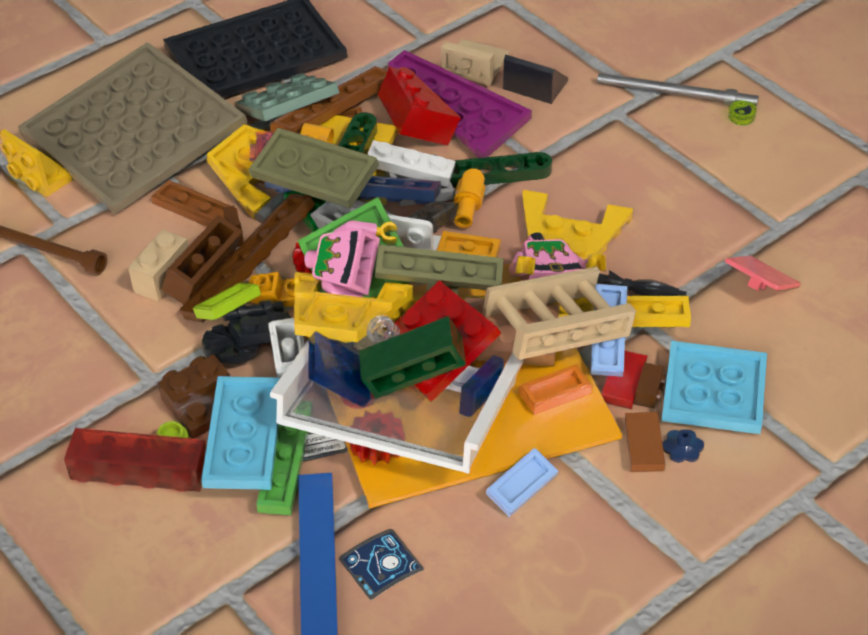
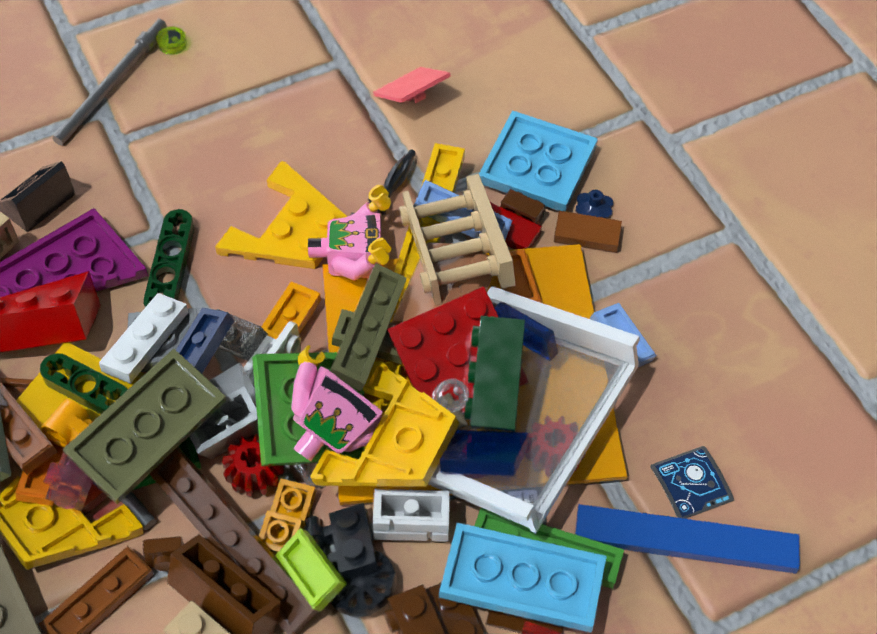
camera: 80 degrees left, 10 degrees up
light orange arm [454,169,485,228] -> none

